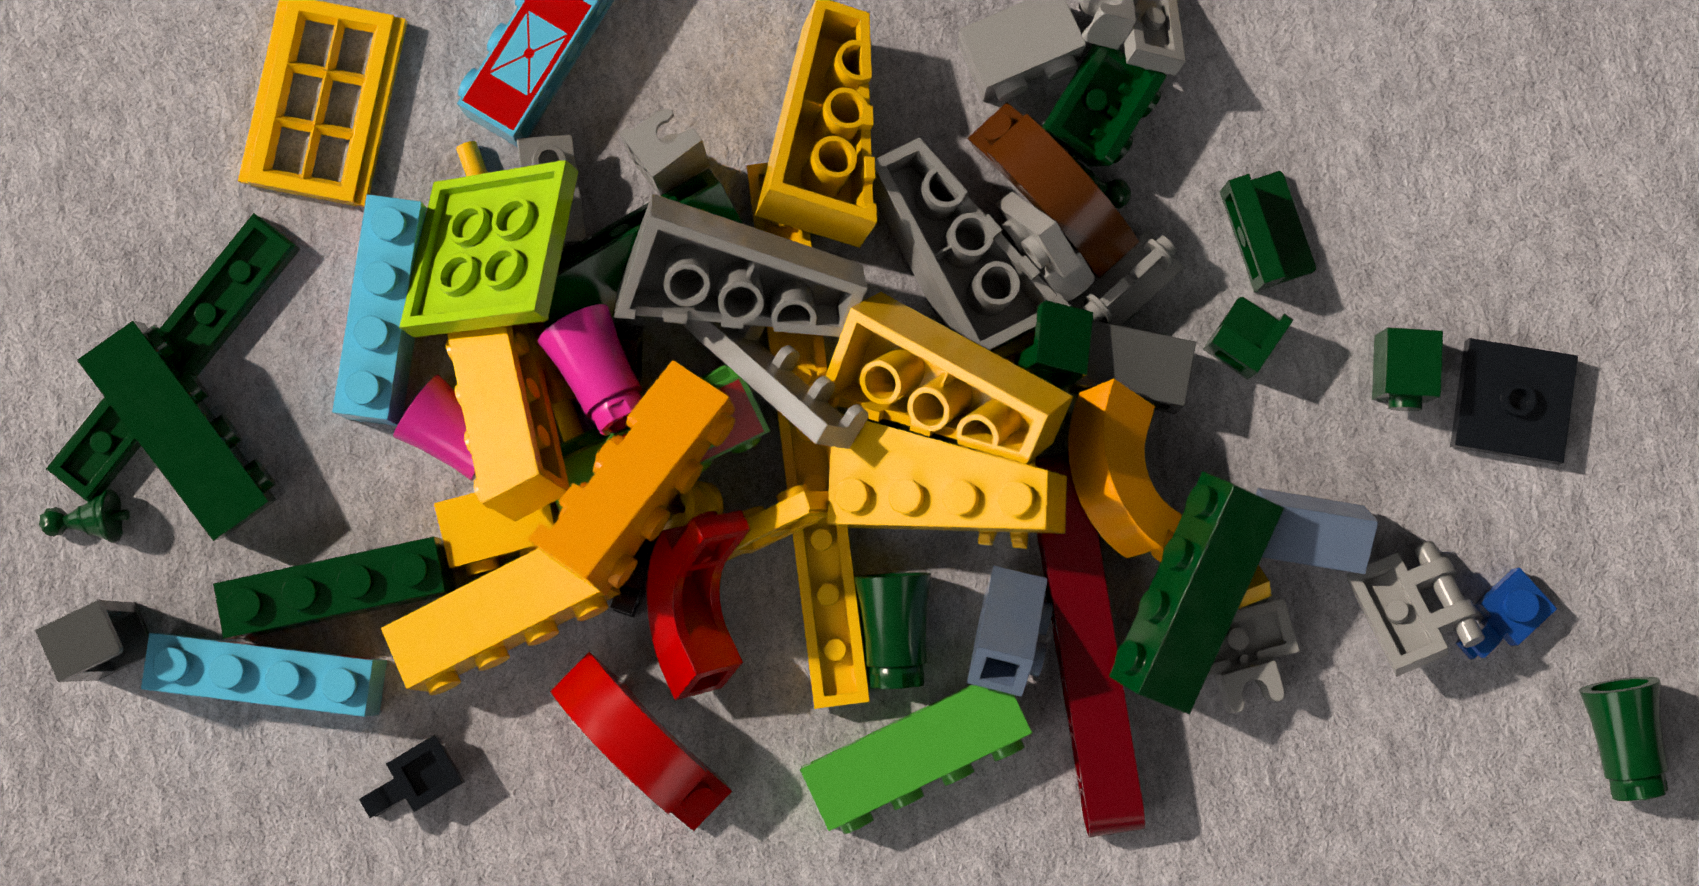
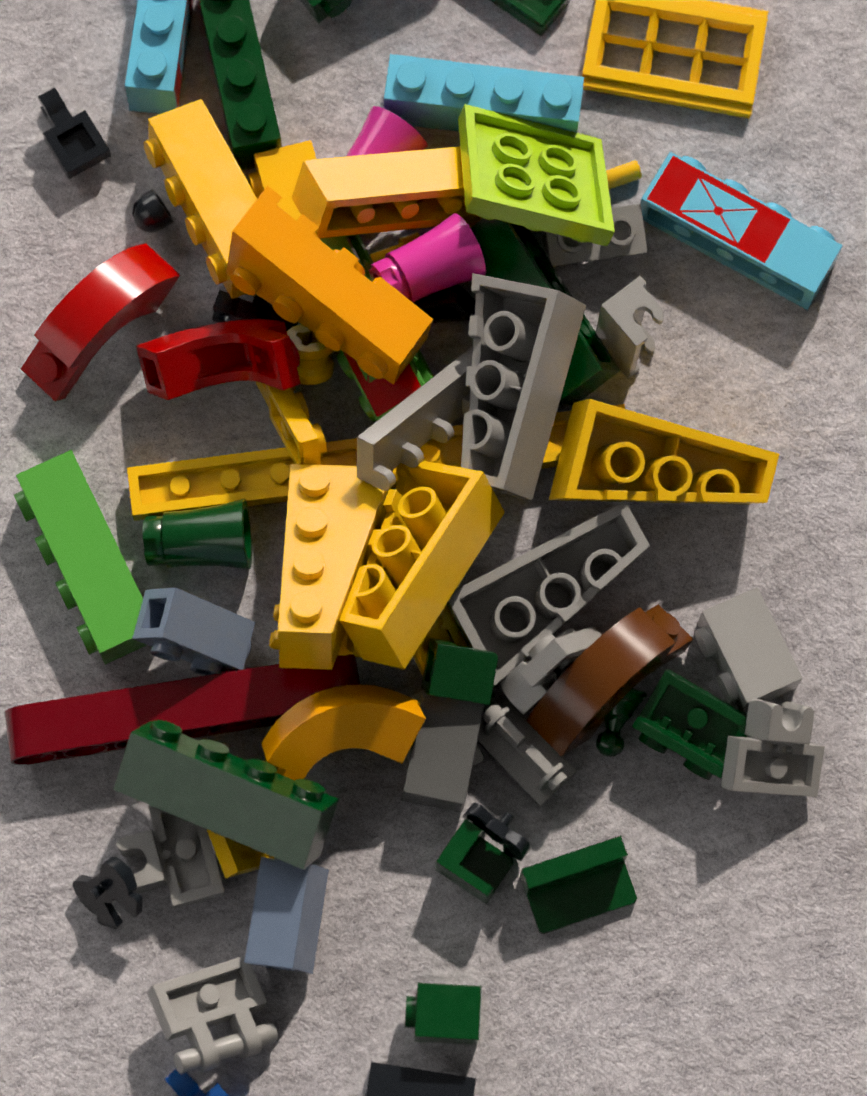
camera: 85 degrees right, 10 degrees down
none -> black piece [72,856,143,929]
none -> black hinge [132,189,174,233]
none -> black piece [462,802,531,861]

